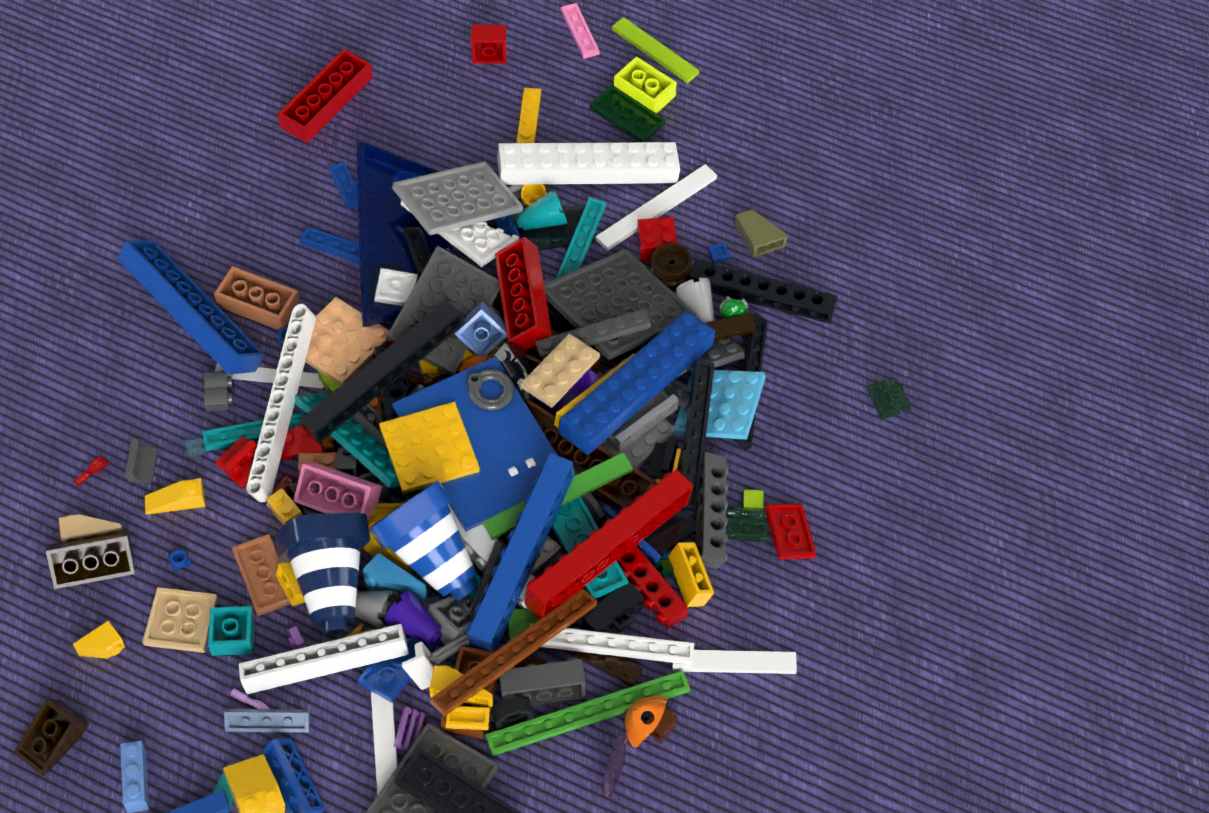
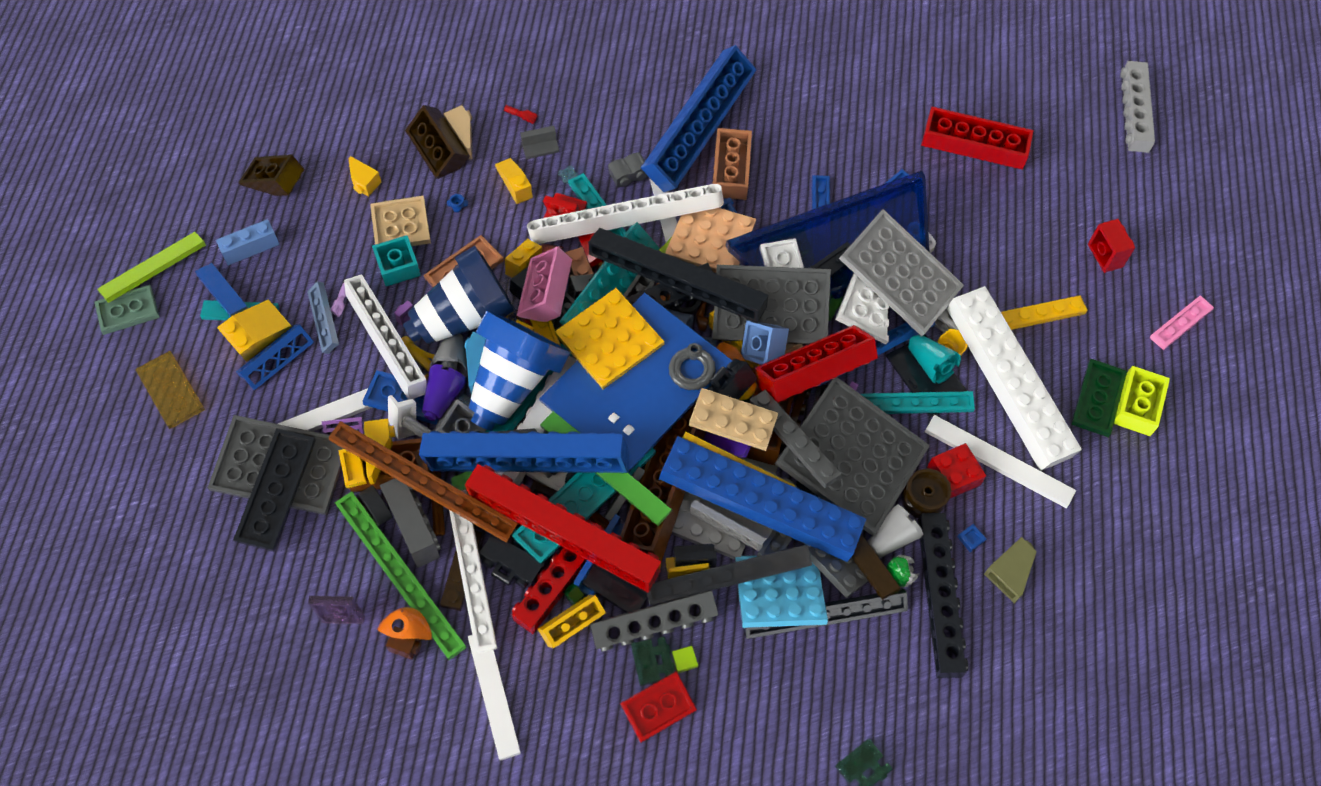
camera: 70 degrees right, 5 degrees up
lime tile [612,17,699,84] -> none

